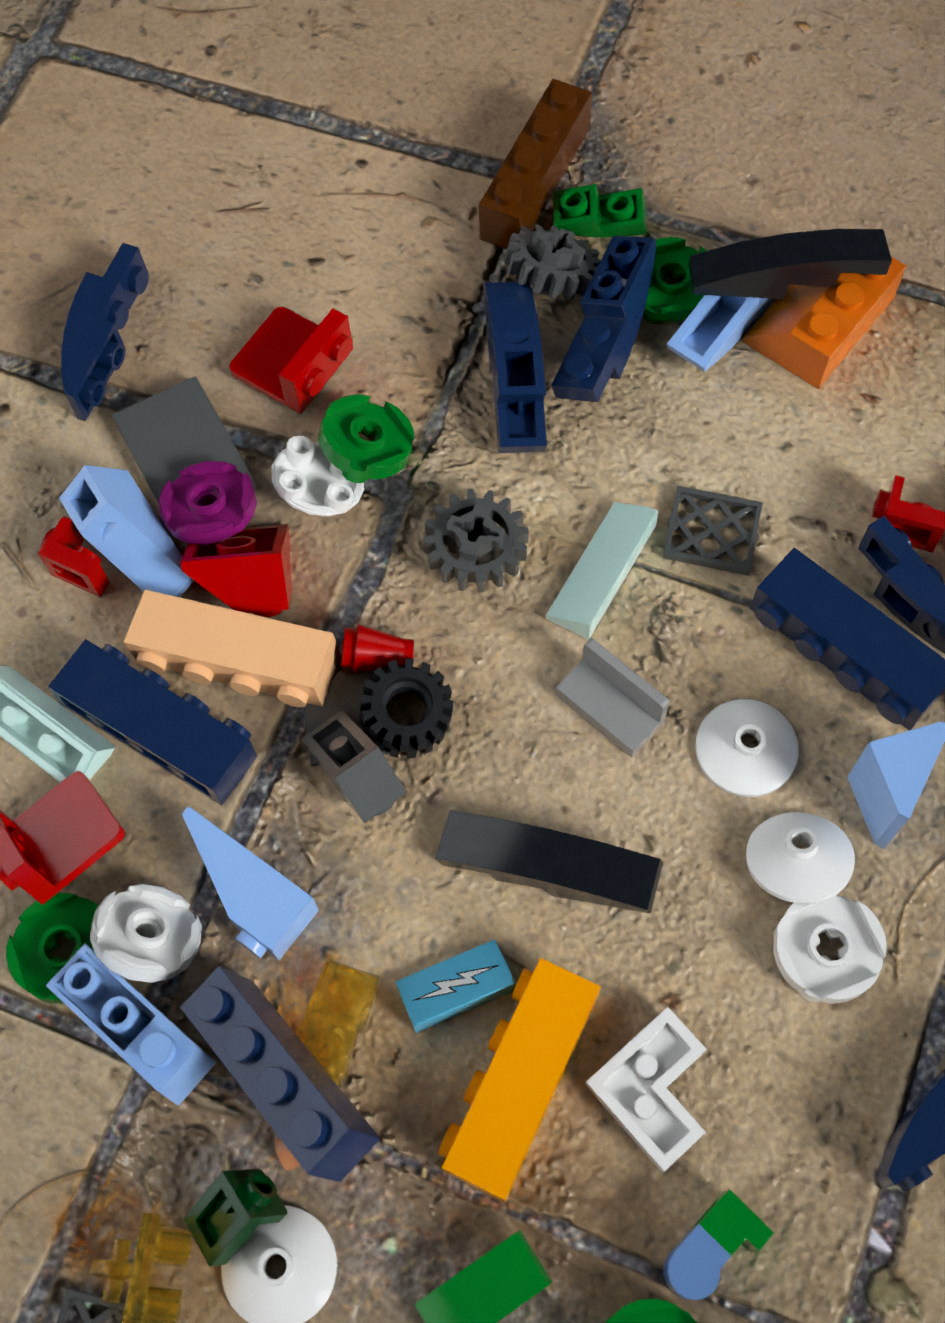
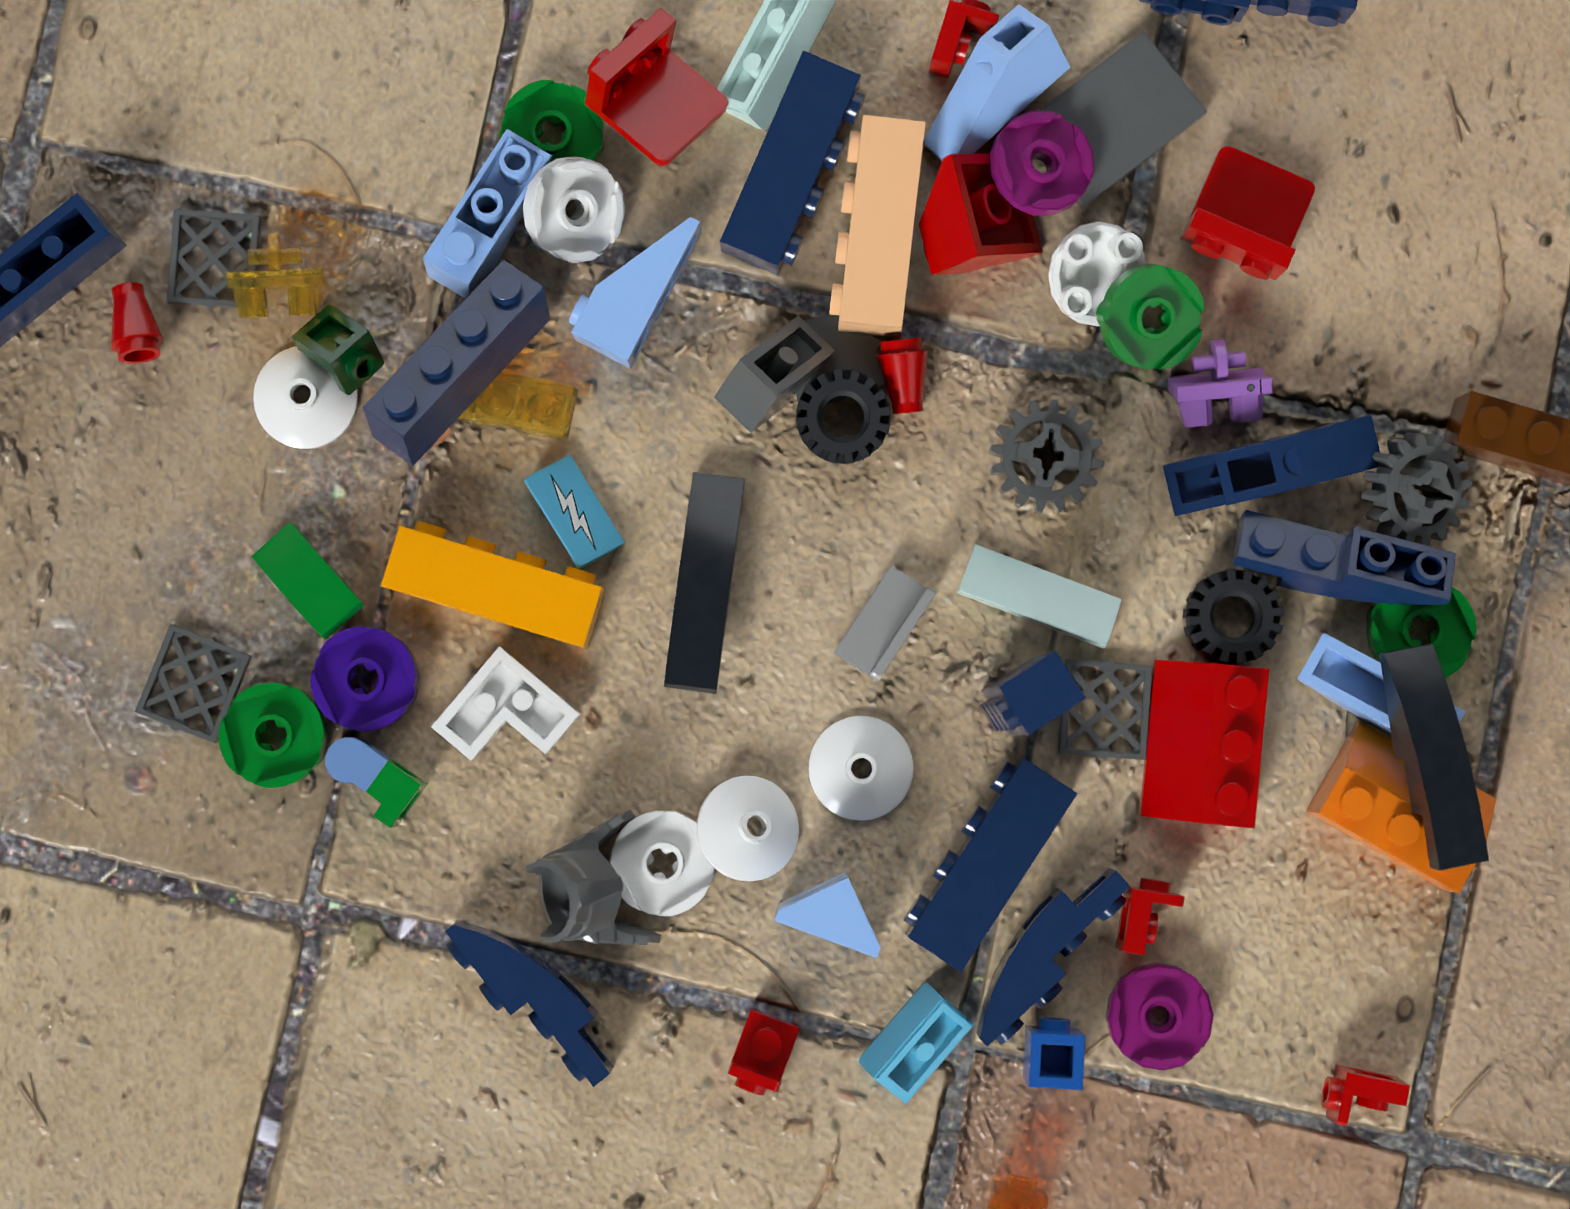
camera: 80 degrees right, 20 degrees up
green slope [553,184,647,237] -> none
none -> dark purple plate [310,626,419,732]
none -> dark grey helmet [526,810,662,945]
none -> dark blue brick [980,650,1086,735]
none -> red slope [1139,660,1269,829]
none -> medium lavender hips [1168,339,1272,427]
none -> black tyre [1182,569,1284,665]

